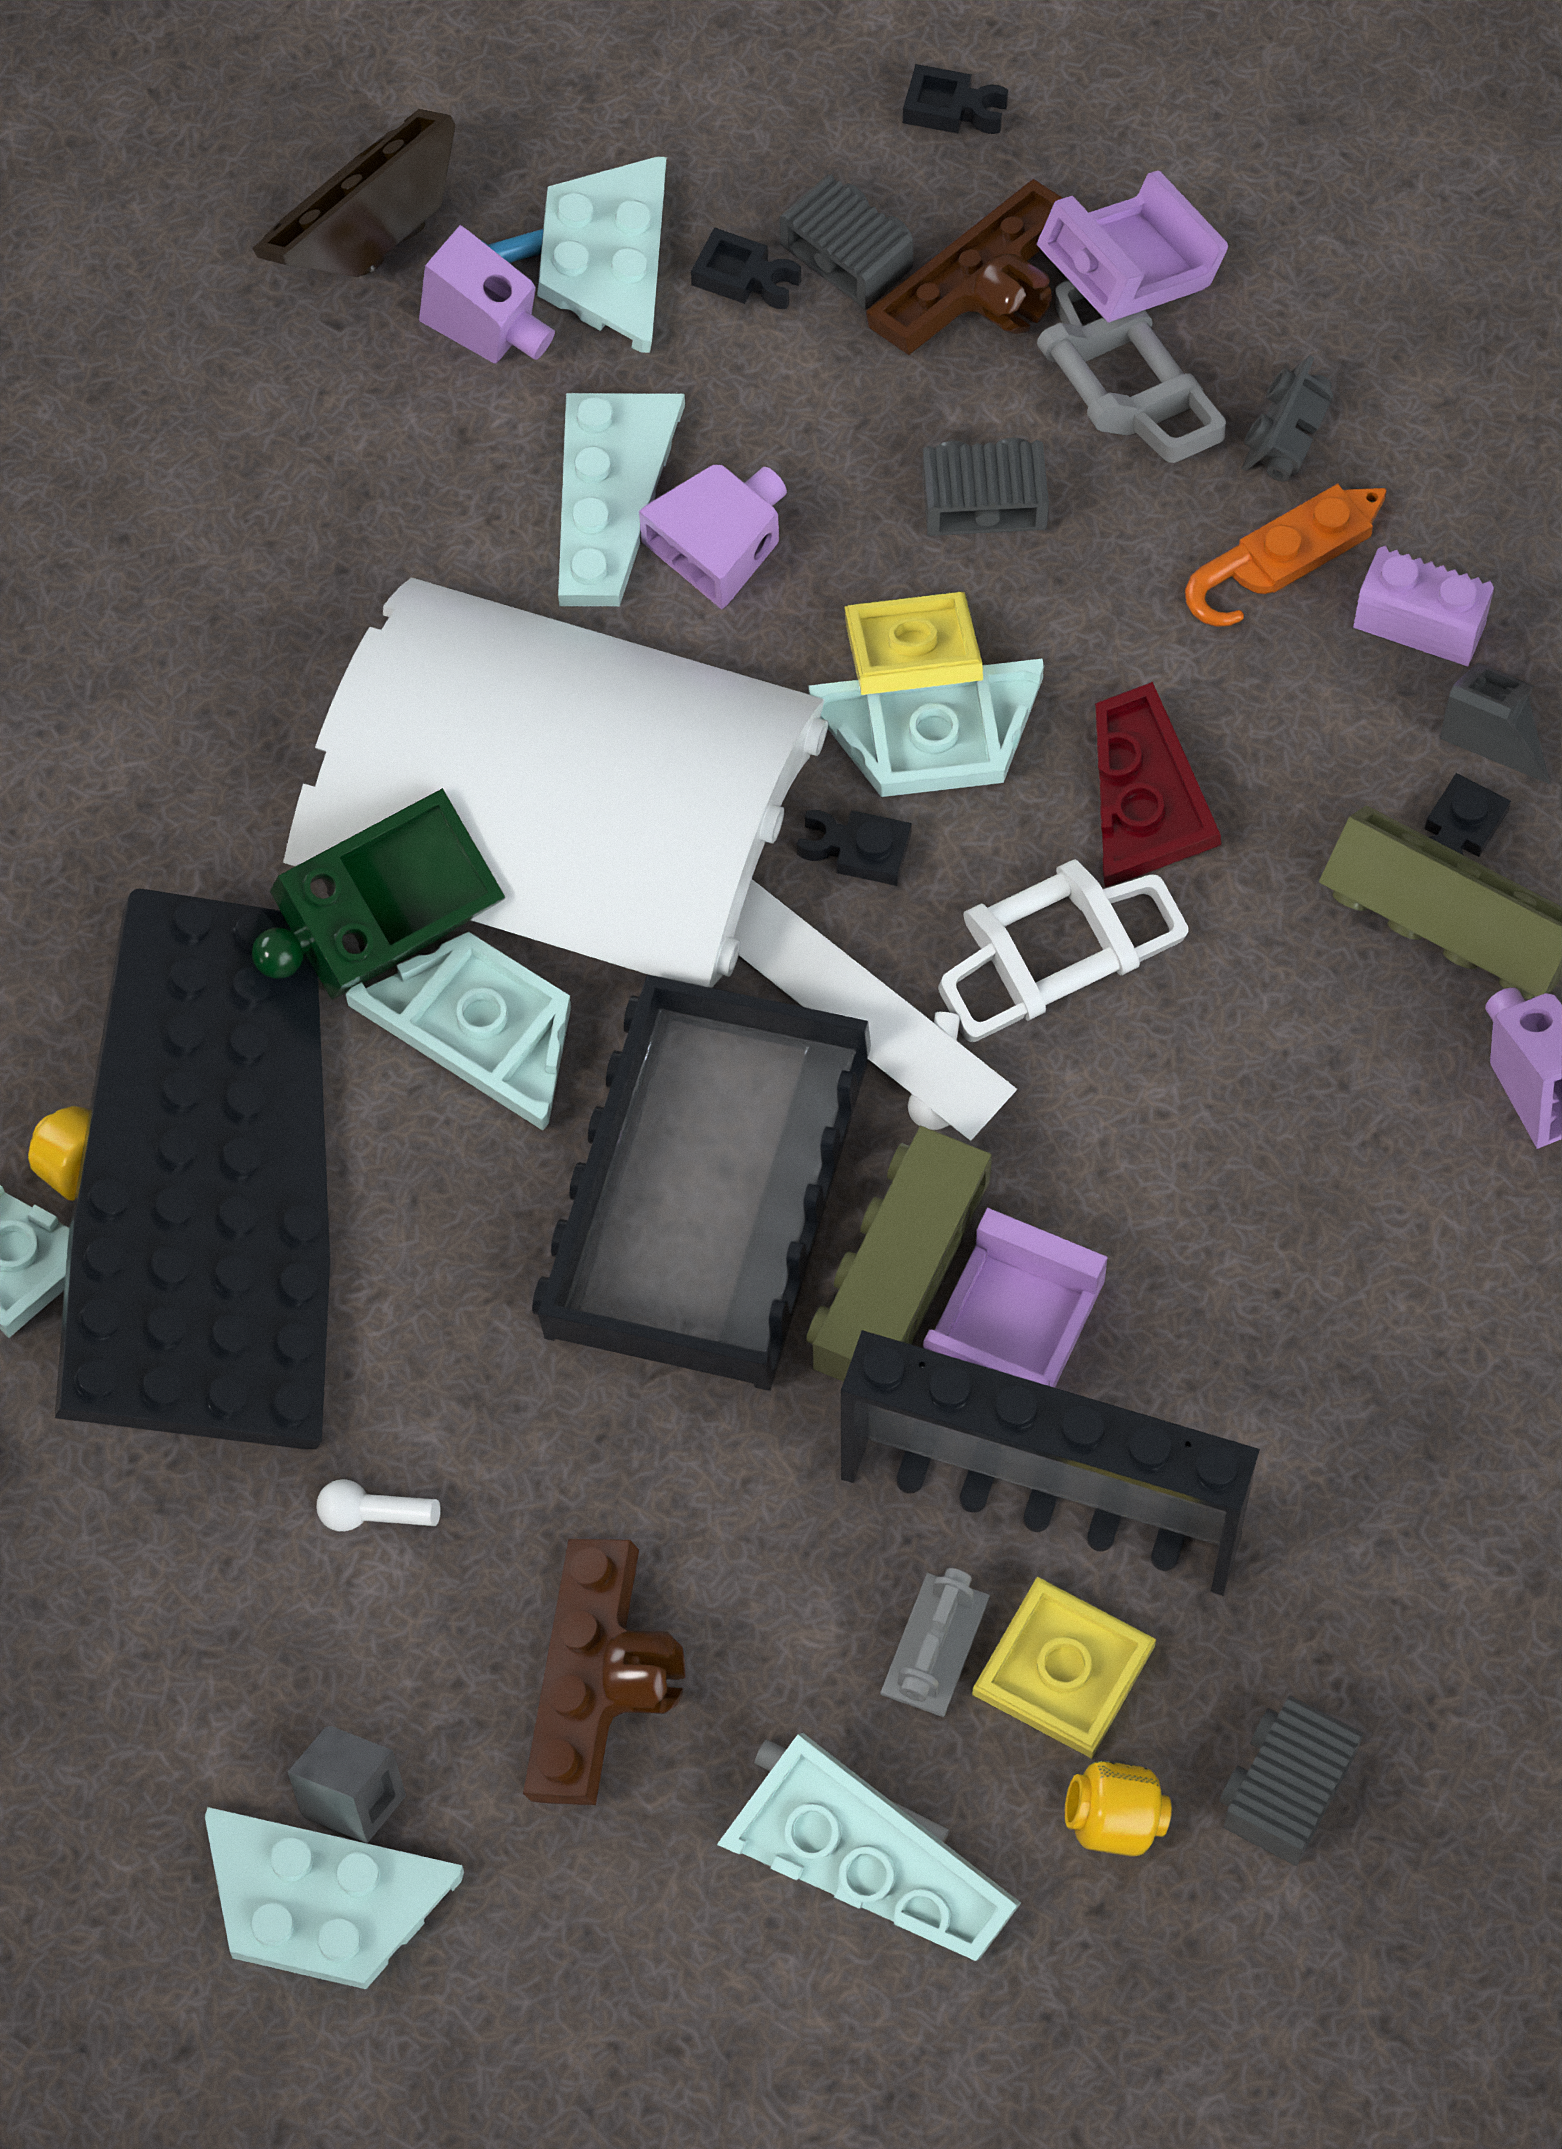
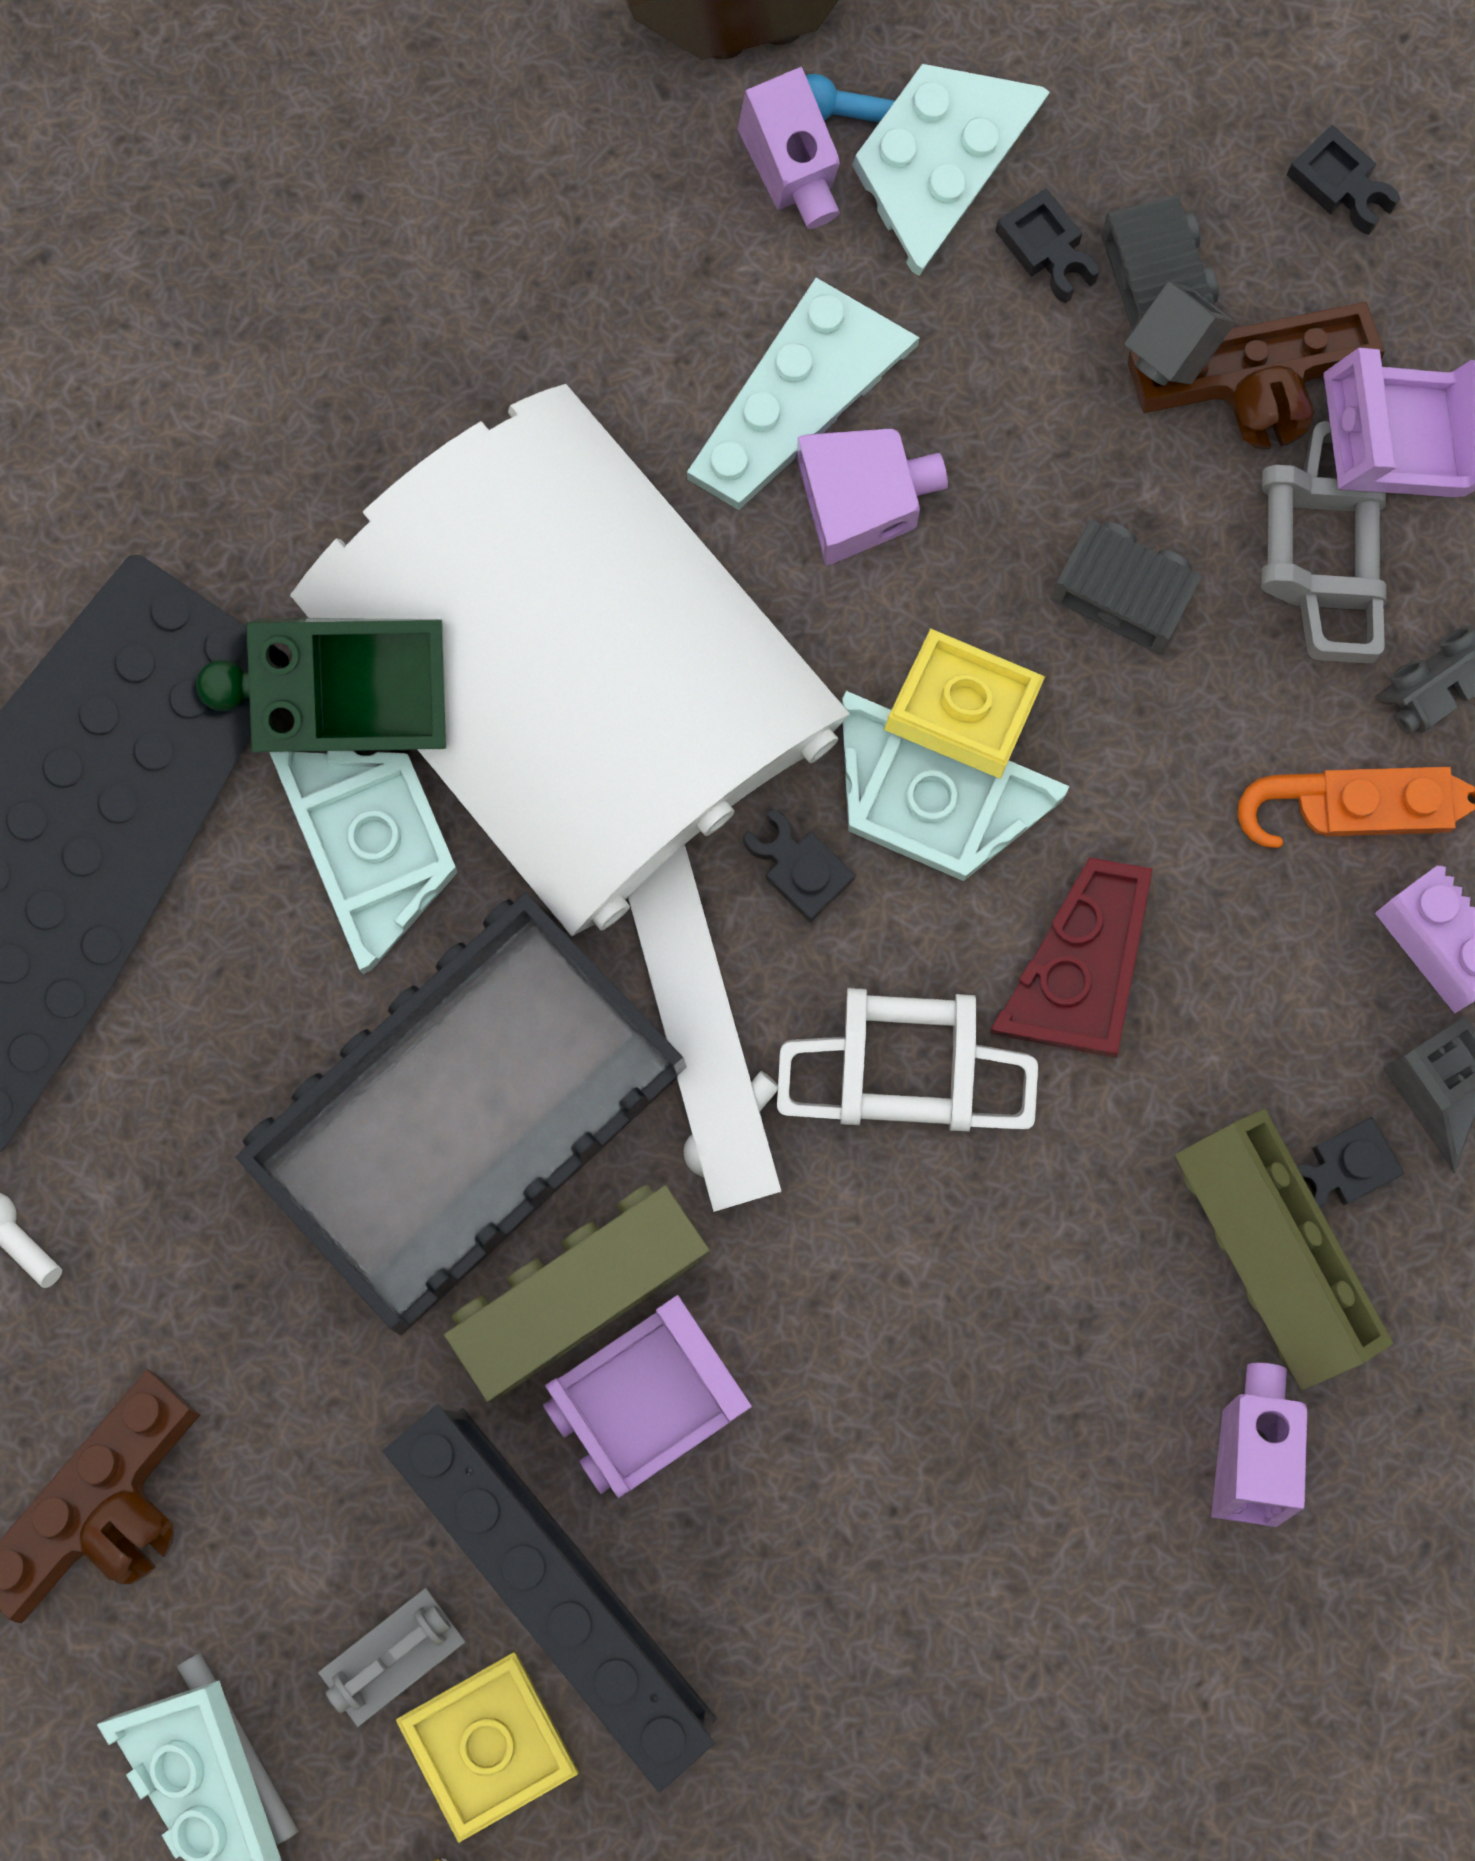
camera: 30 degrees right, 15 degrees up
none -> dark grey brick [1124,281,1236,386]

